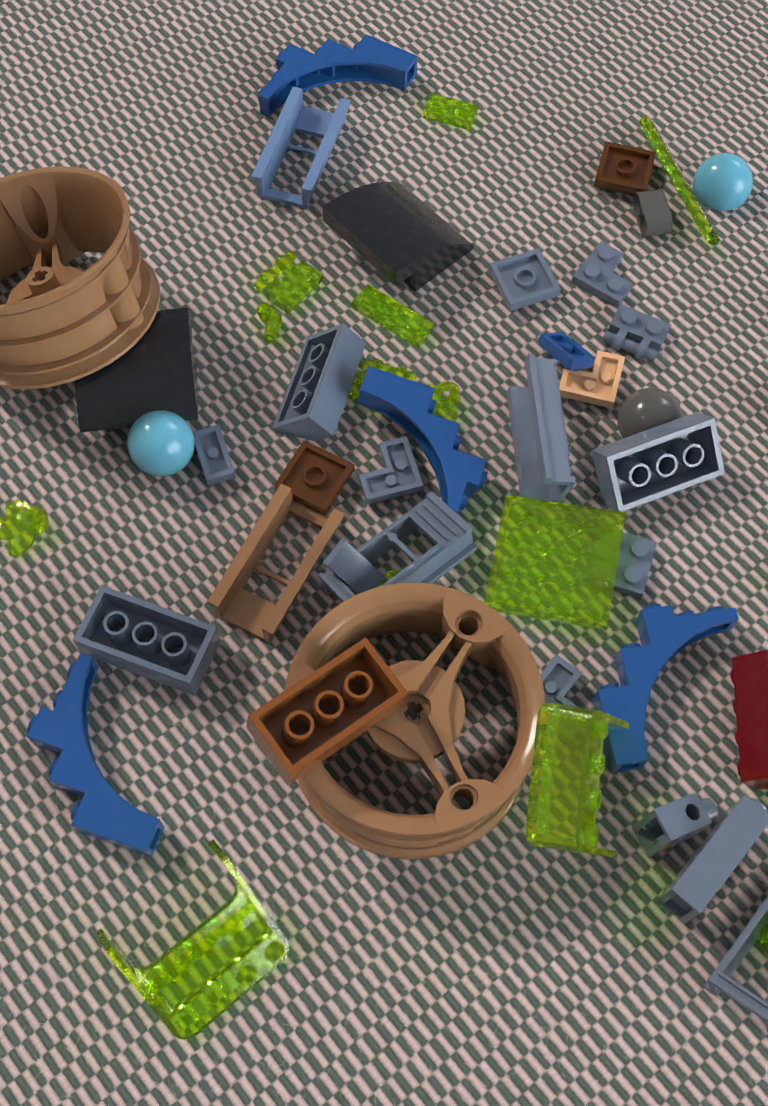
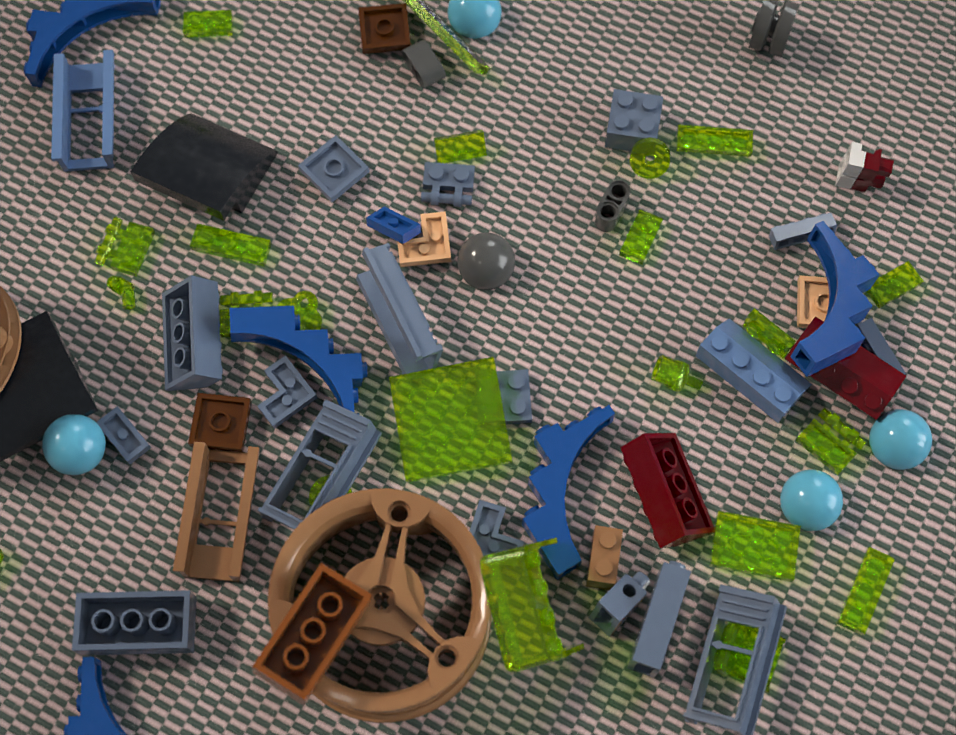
camera: 20 degrees left, 5 degrees up
sand blue tile [323,539,385,594] -> none
sand blue plate [571,241,633,308] -> none
sand blue brick [591,412,725,513] -> none
none -> clear neon green plate [433,129,487,163]
none -> medium nougat brick [586,525,623,590]

